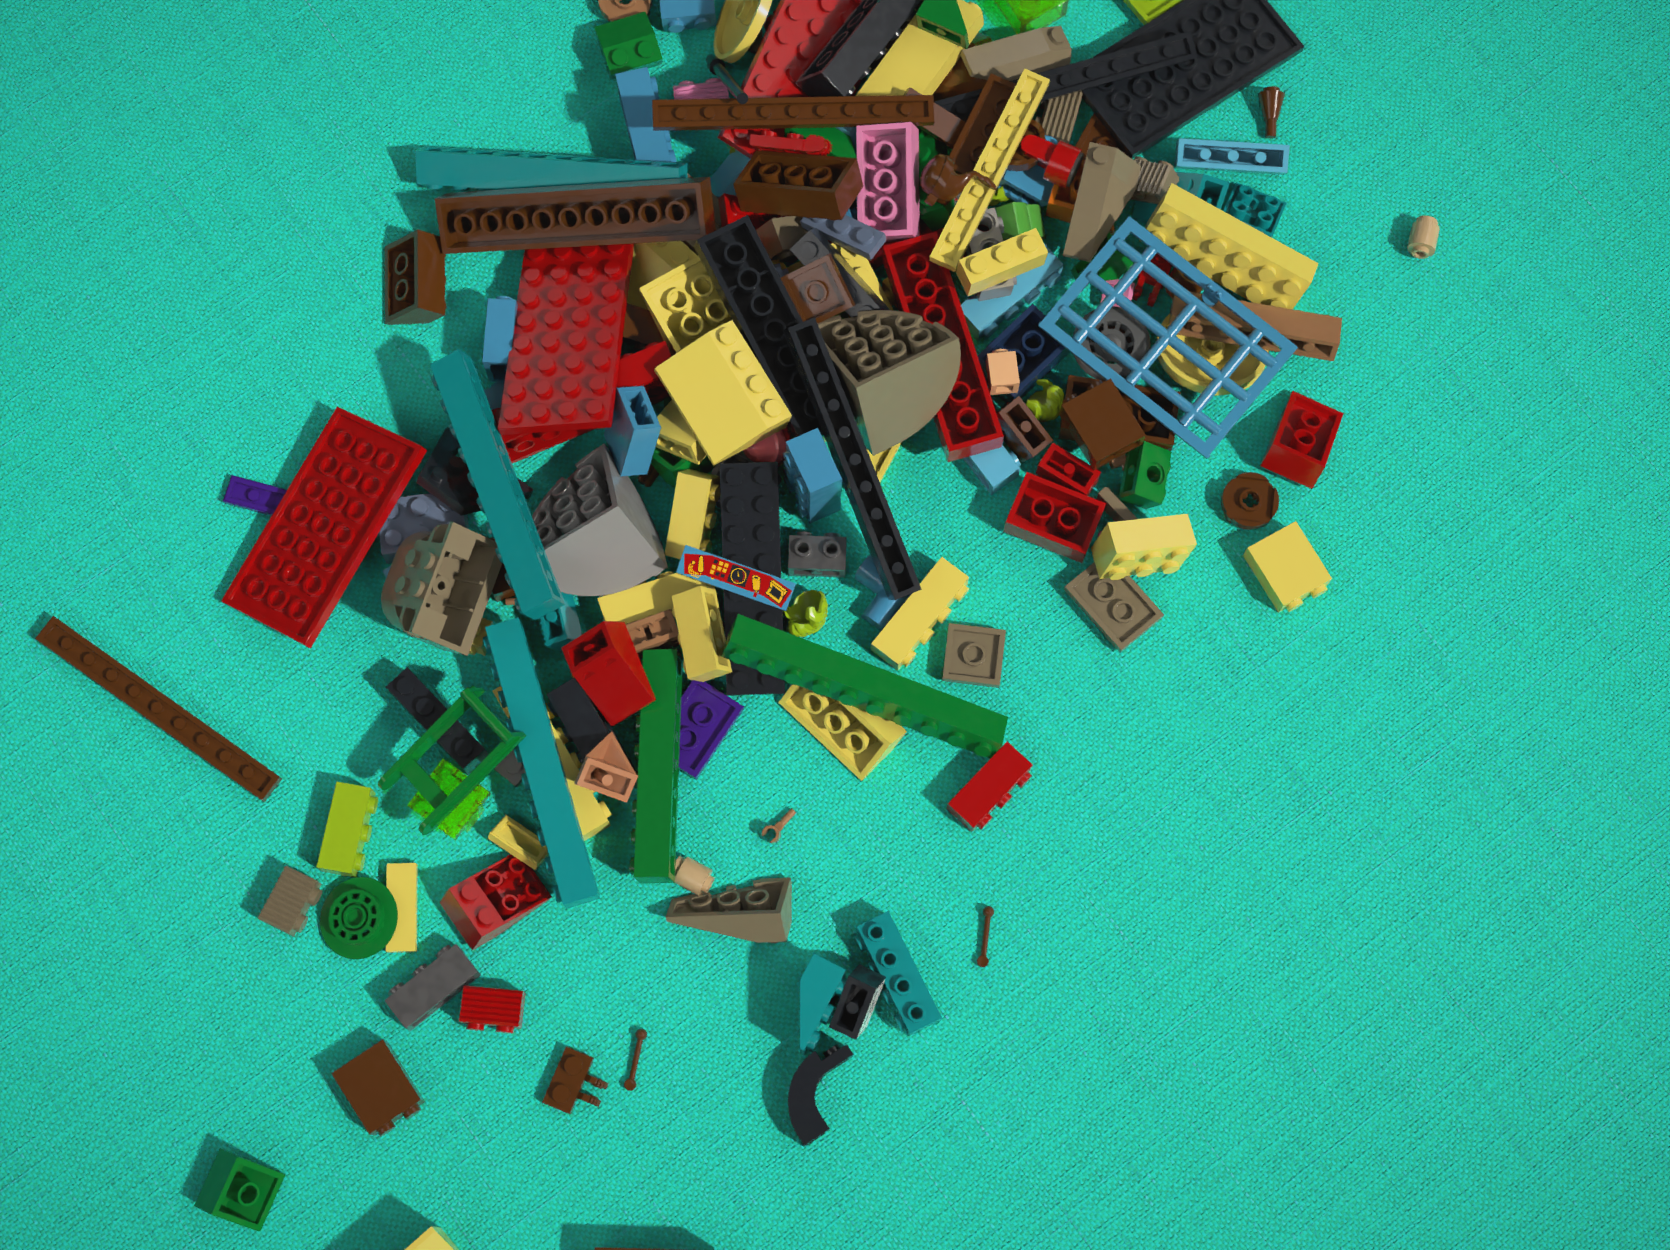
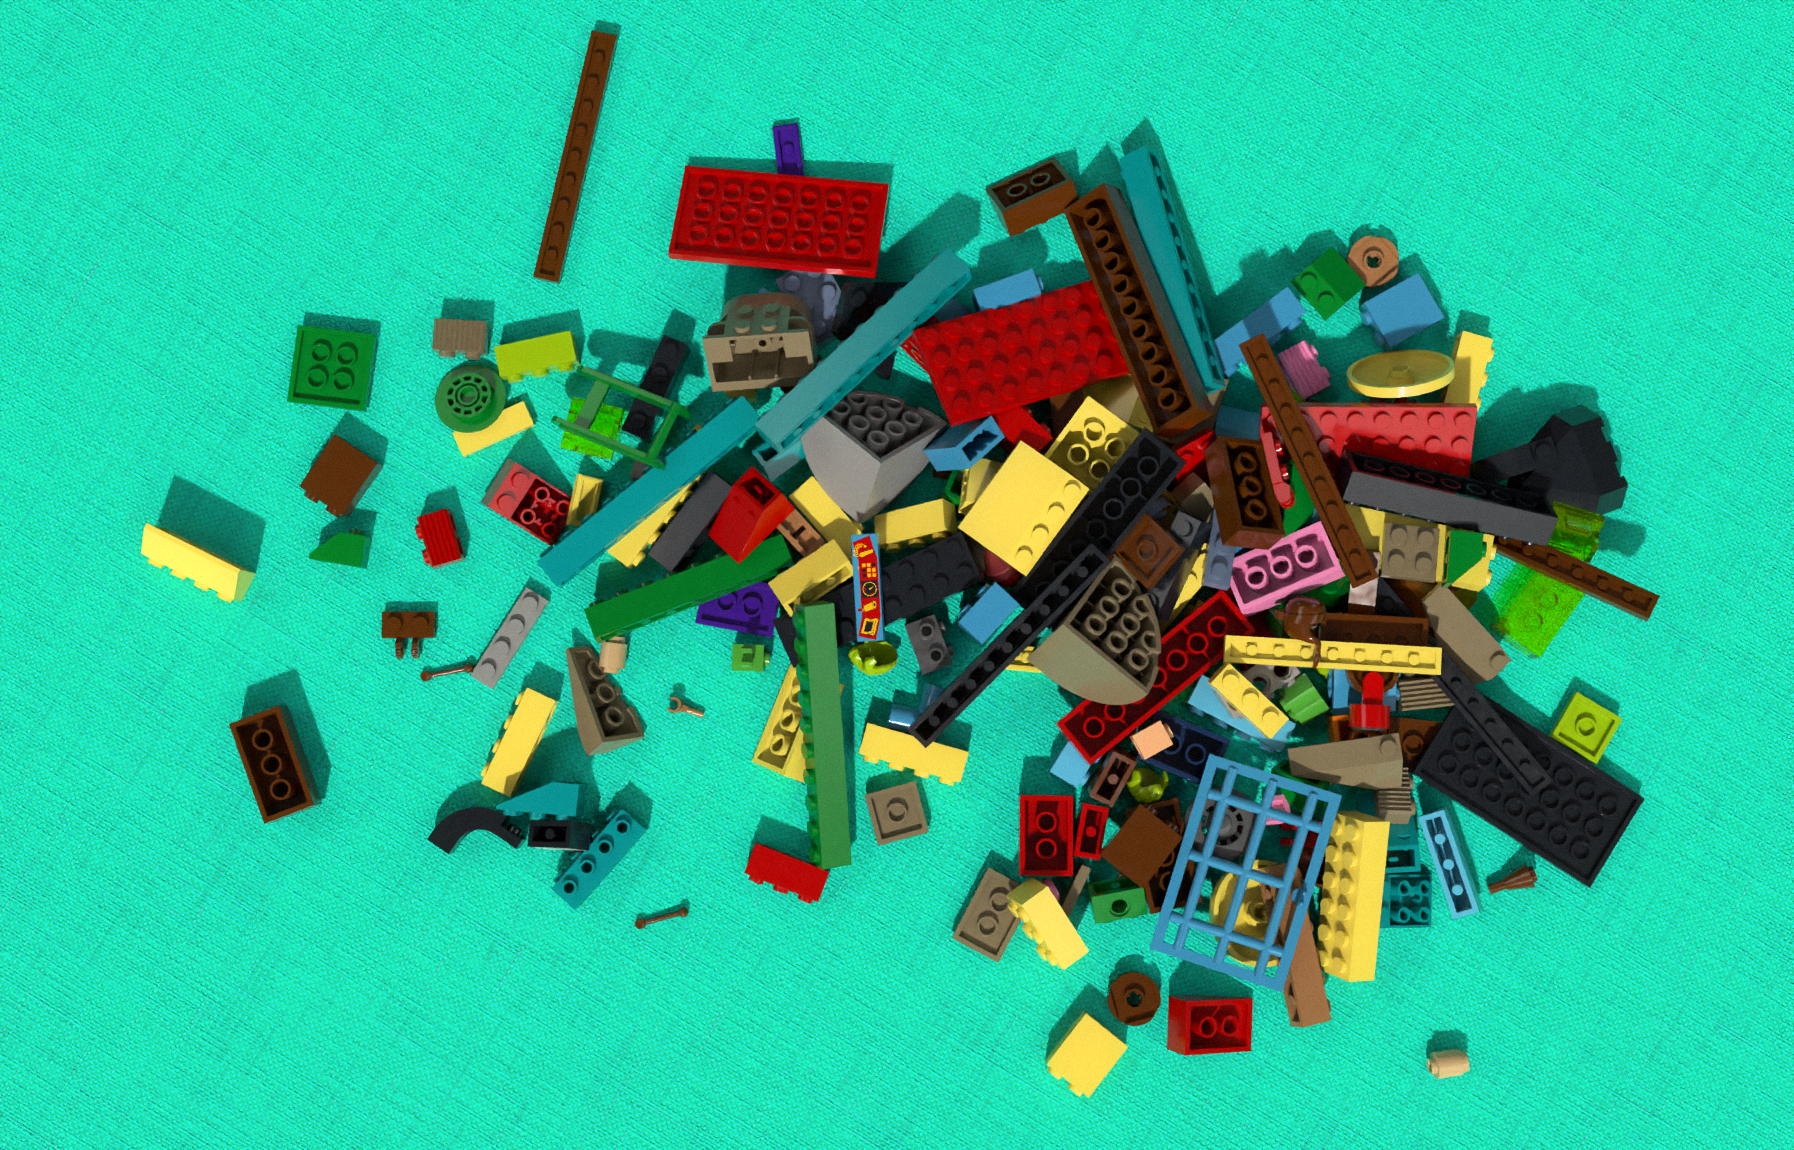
camera: 70 degrees right, 10 degrees up
green slope [194,1148,286,1232] -> none
flat silver brick [384,944,481,1031] -> none
nougat slope [575,731,638,803] -> none
black bar [706,54,748,104] -> none
none -> green plate [287,325,377,412]
none -> green slope [309,528,372,569]
none -> light grey plate [470,587,550,690]
none -> light yellow brick [481,688,559,797]
none -> bright green brick [732,644,770,672]
none -> dark tan plate [1380,523,1440,583]

